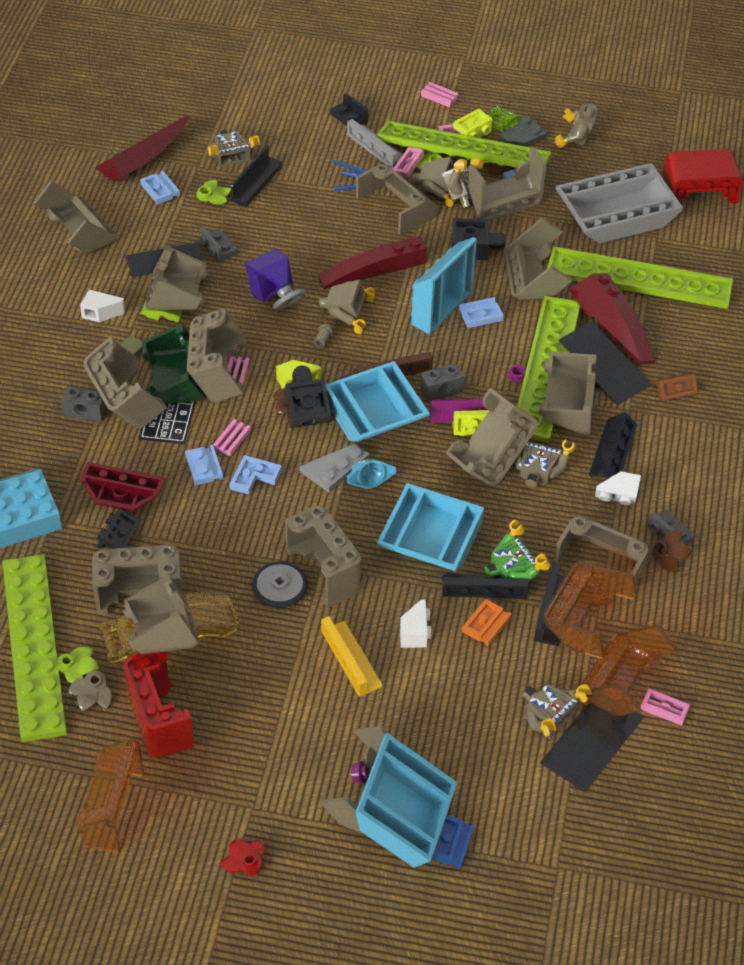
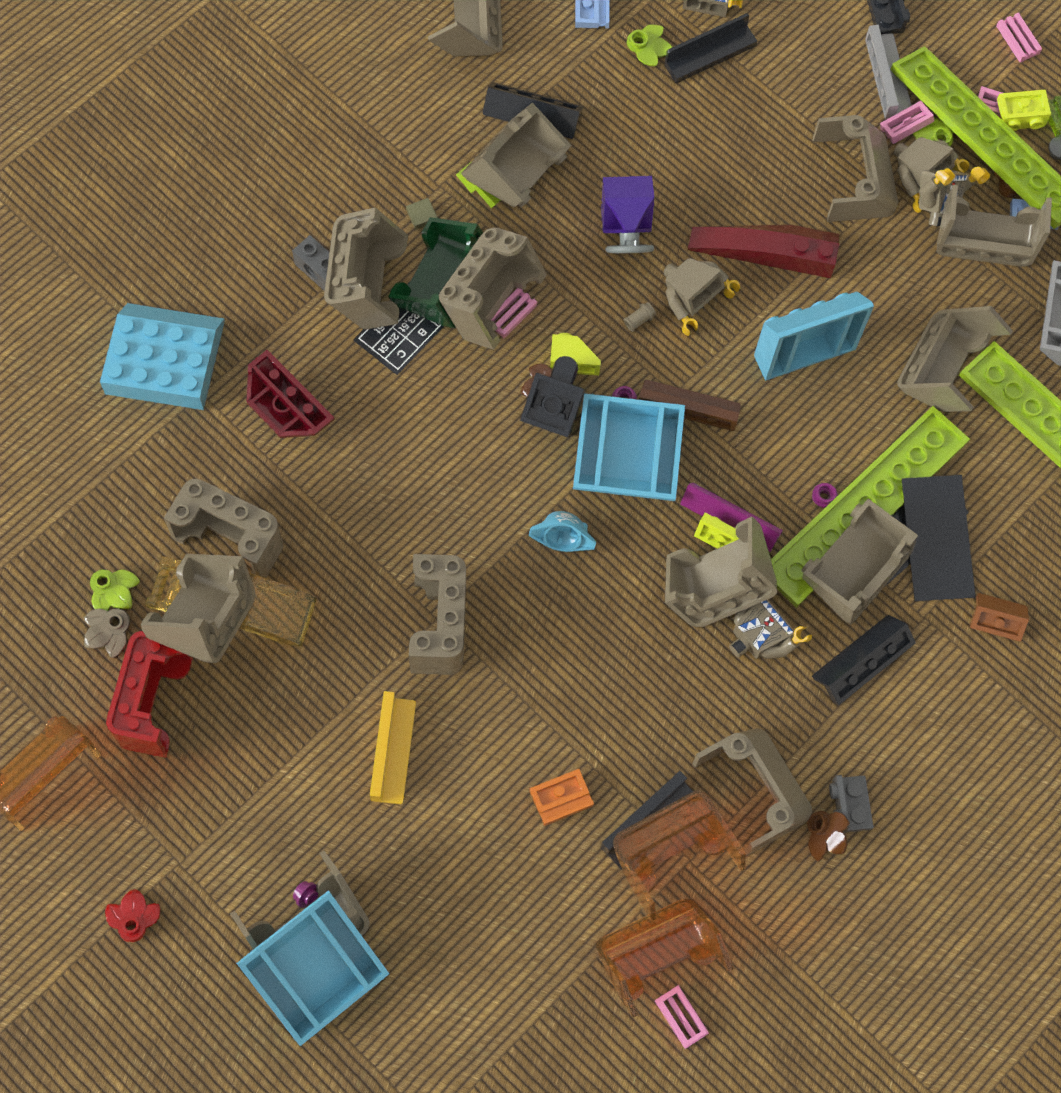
camera: 30 degrees right, 20 degrees up
lime plate [2,554,67,743] -> none
white slope [80,290,125,322] -> none
black bracket [96,508,141,549] -> none
light blue plate [185,445,223,485] -> none
dark grey bracket [199,227,238,262] -> none
bright pink tile [213,419,251,457] -> none
light blue plate [230,455,282,495] -> none
light grey wheel [252,562,308,607] -> none
light grey wing [299,444,370,492] -> none
blue plant [333,159,367,190] -> none
medium azure slope [377,483,484,571] -> none
white slope [400,600,431,648] -> none
dark grey brick [420,363,464,402] -> none
blue plate [432,814,474,869] -> none
black panel [442,574,528,599] -> none
black brick [451,218,506,260] -> none
light blue plate [459,297,504,328] -> none
torso [484,520,550,582] -> none
torso [522,684,592,739] -> none
black sticker [540,689,644,792] -> none
dark red wedge [569,273,655,364] -> none
white slope [595,472,641,505] -> none

